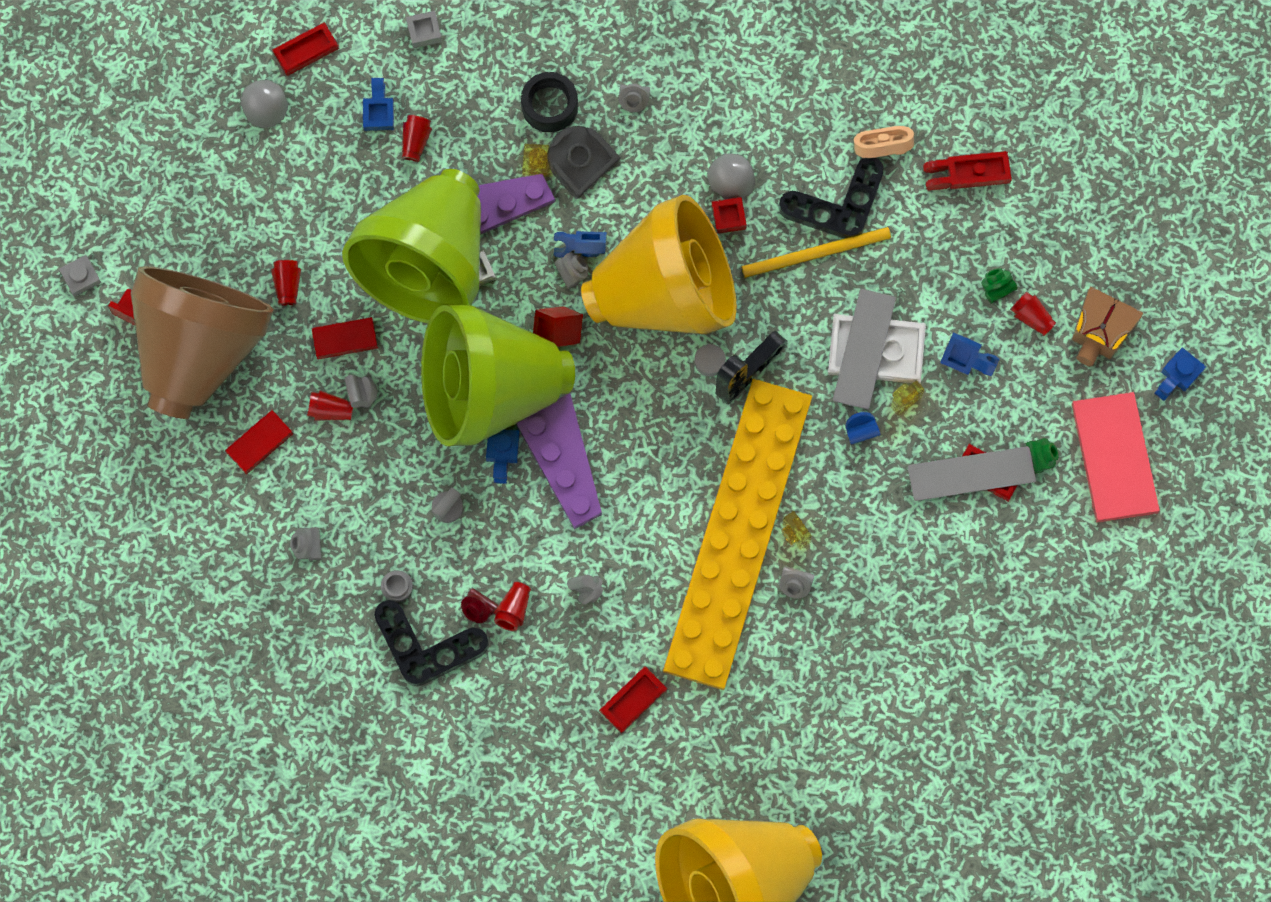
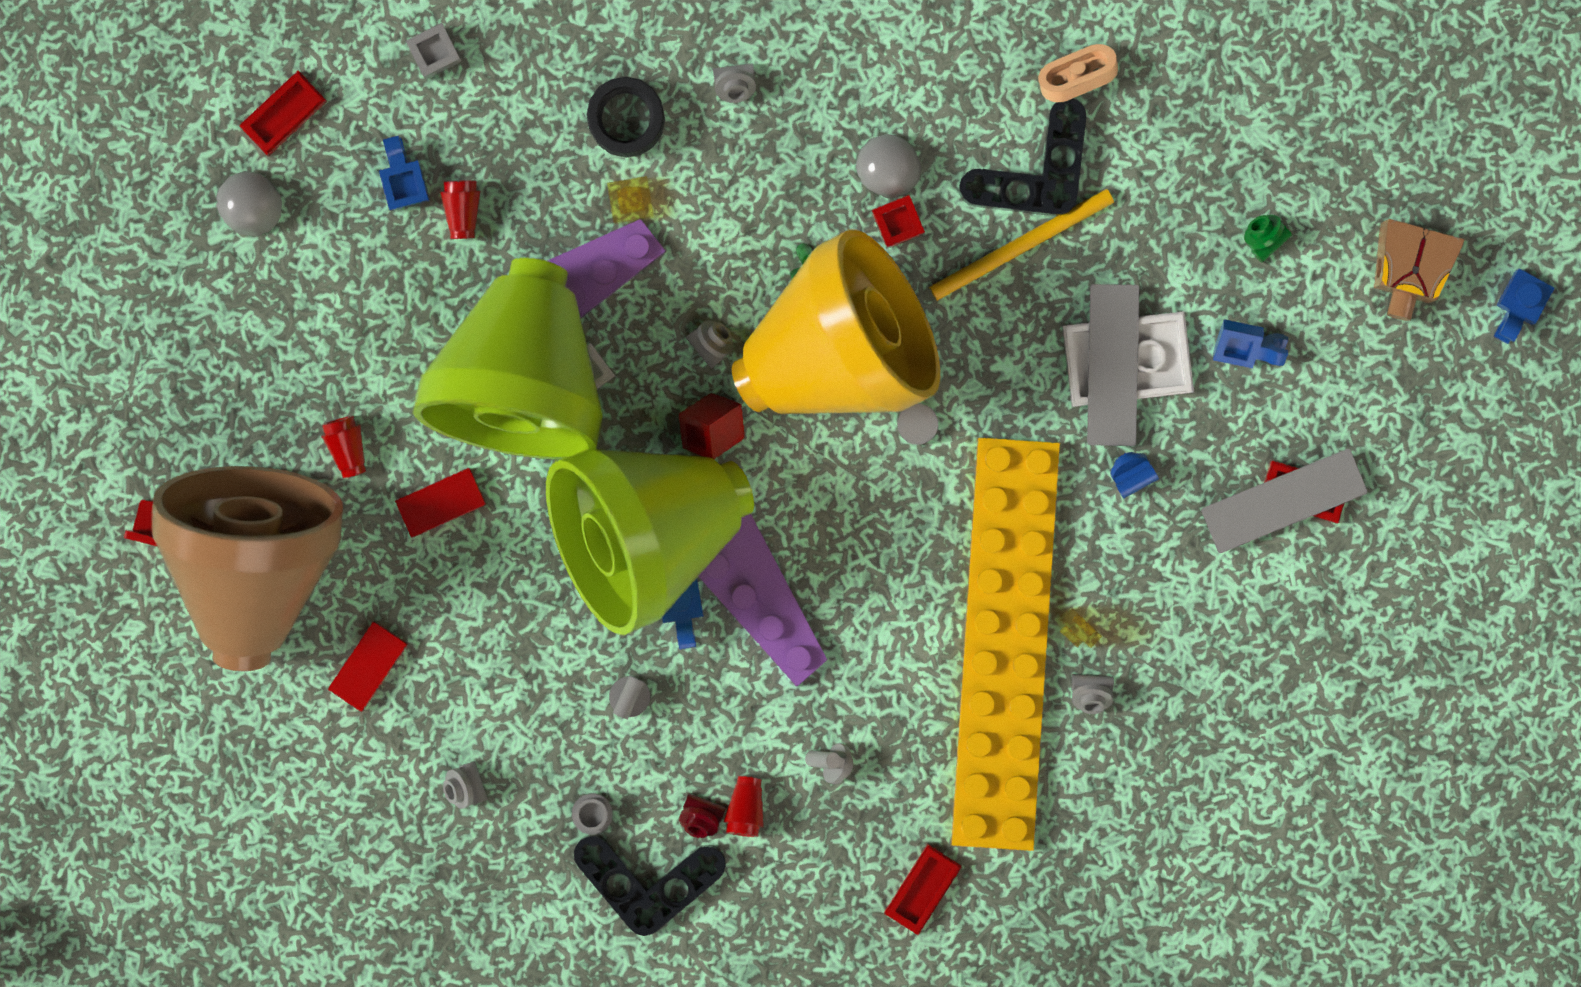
camera: 10 degrees left, 15 degrees up
light grey plate [59,255,102,297] -> none
red cone [307,390,353,421] -> none
light grey plate [344,375,378,408] -> none
dark grey tile [547,126,621,199] -> none
blue plate [554,231,607,258] -> none
black beam [715,331,788,405] -> none
clear yellow plate [891,380,925,416] -> none
red hinge [923,151,1012,191] -> none
red cone [1010,291,1056,336] -> none
green plate [1026,438,1059,473] -> none
coral tile [1072,392,1160,523] -> none

